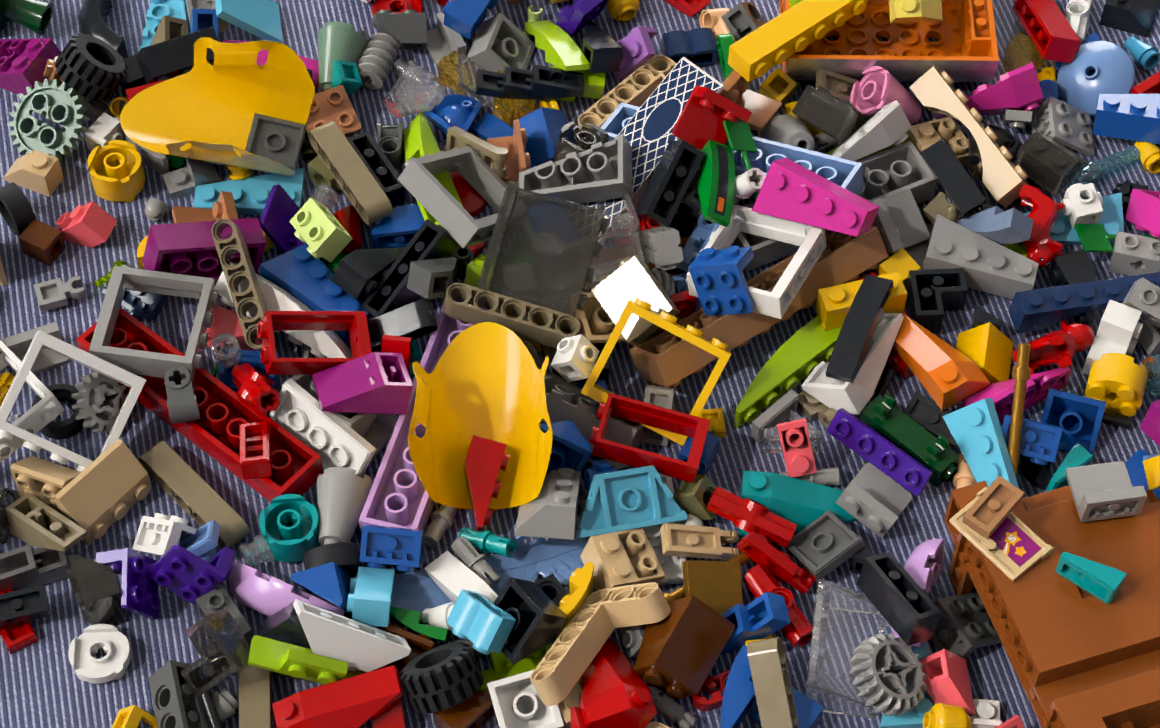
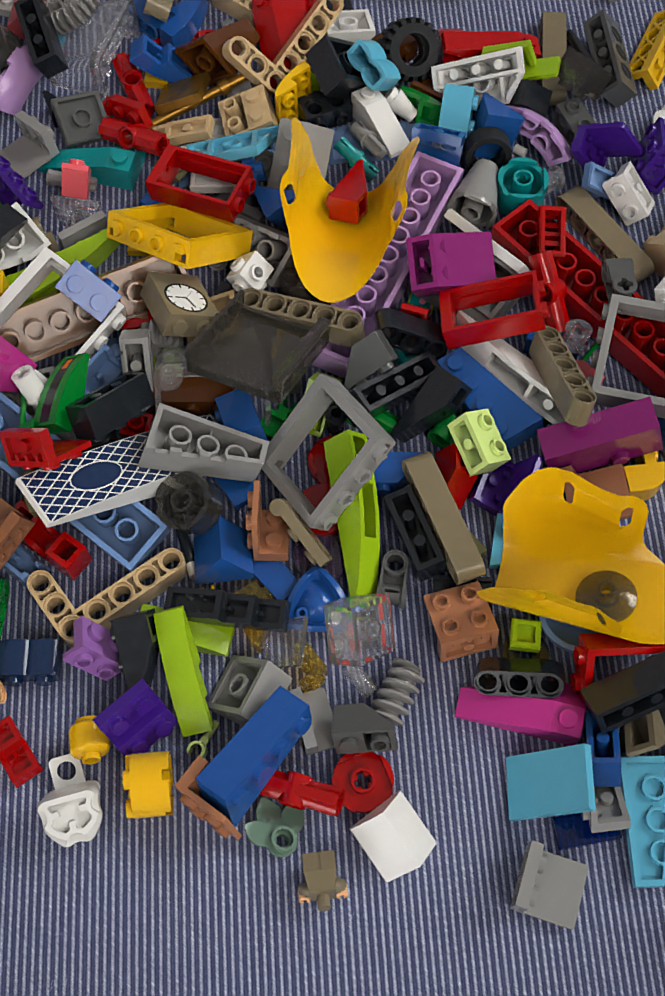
camera: 170 degrees left, 10 degrees up
light grey hinge [144,198,168,221] -> none
dark grey tile [245,113,307,175] -> none
clear wheel [306,184,340,212] -> none
sand green cone [317,21,368,91] -> none
teal slope [332,60,362,94] -> none
none -> clear smoke dish [575,570,637,624]

